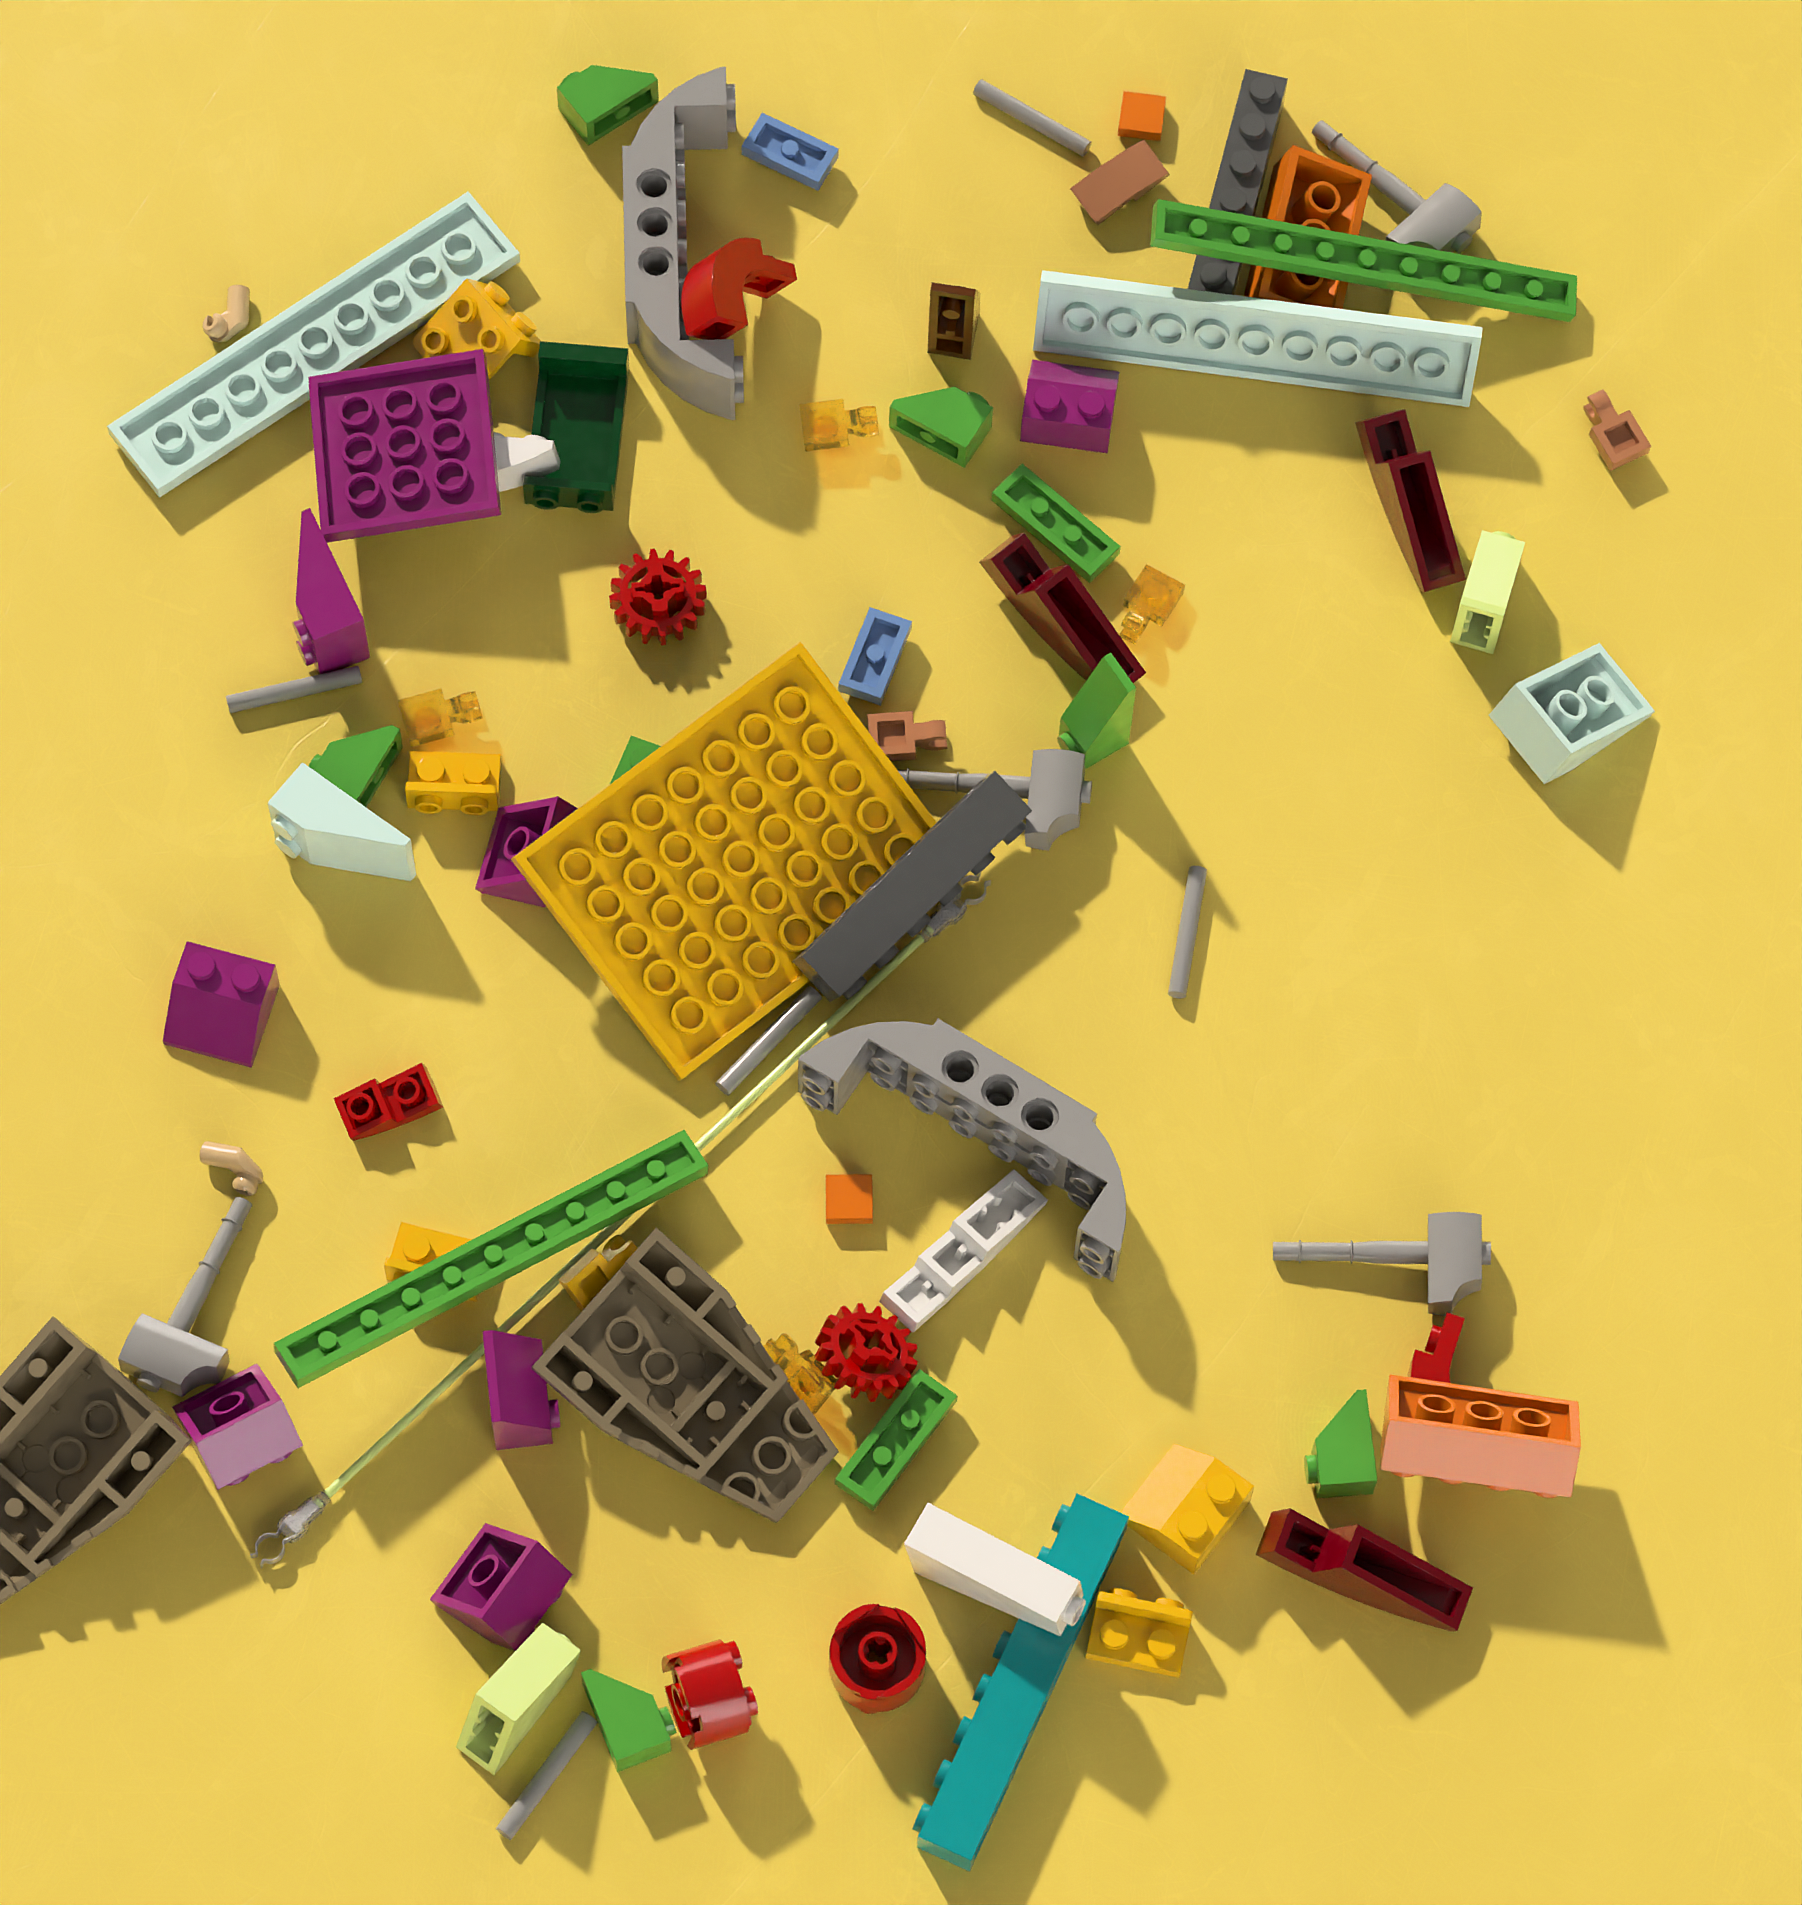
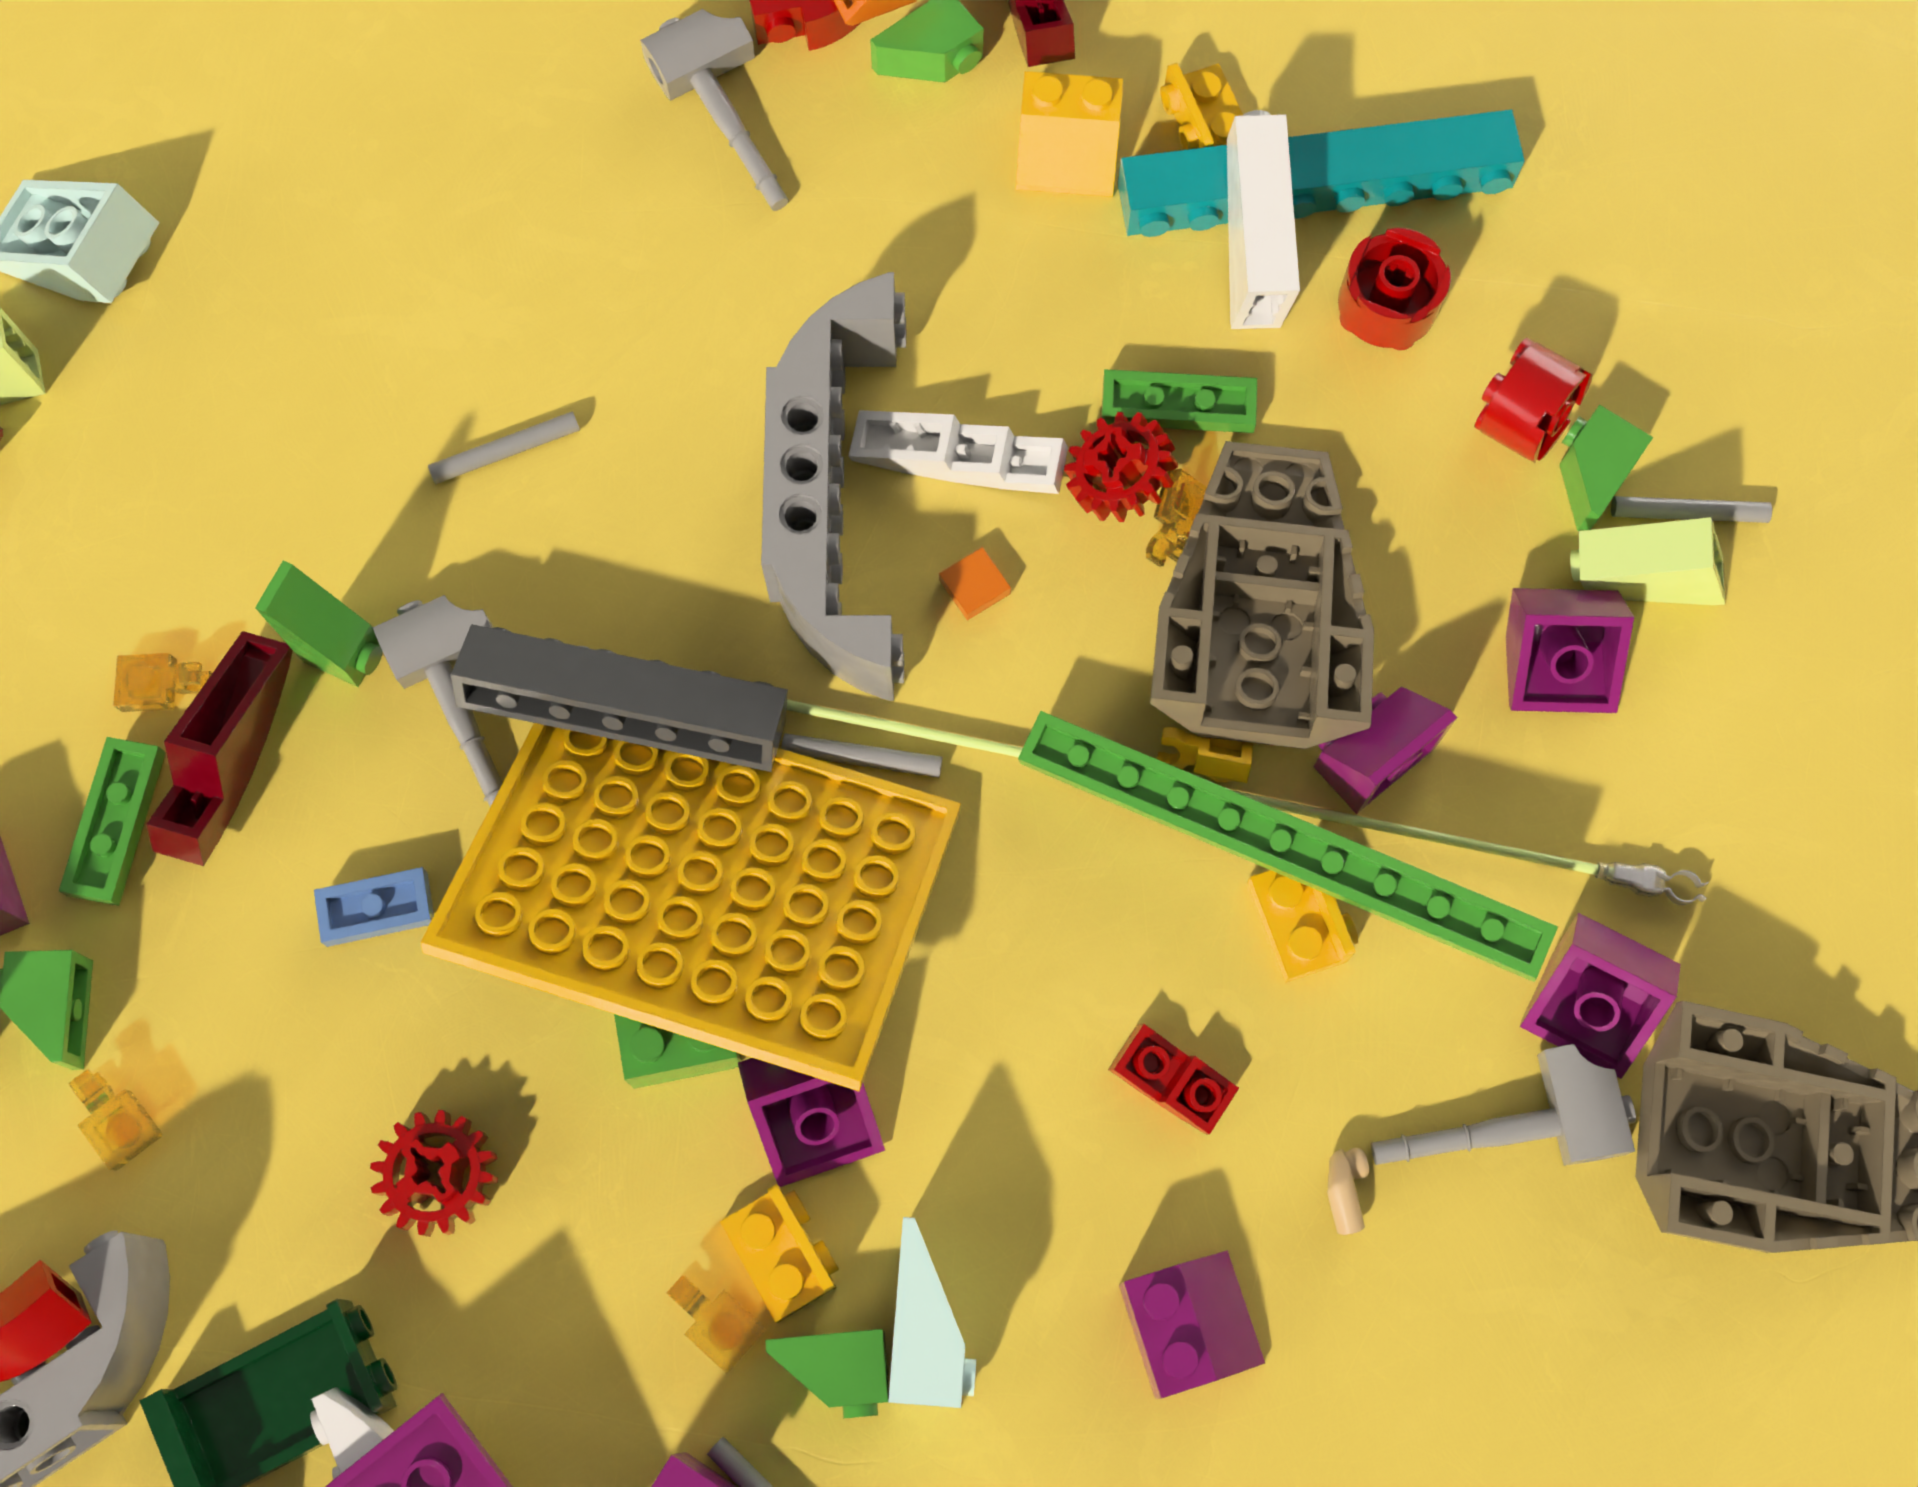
camera: 120 degrees left, 5 degrees up
nougat plate [867,711,947,761] -> none

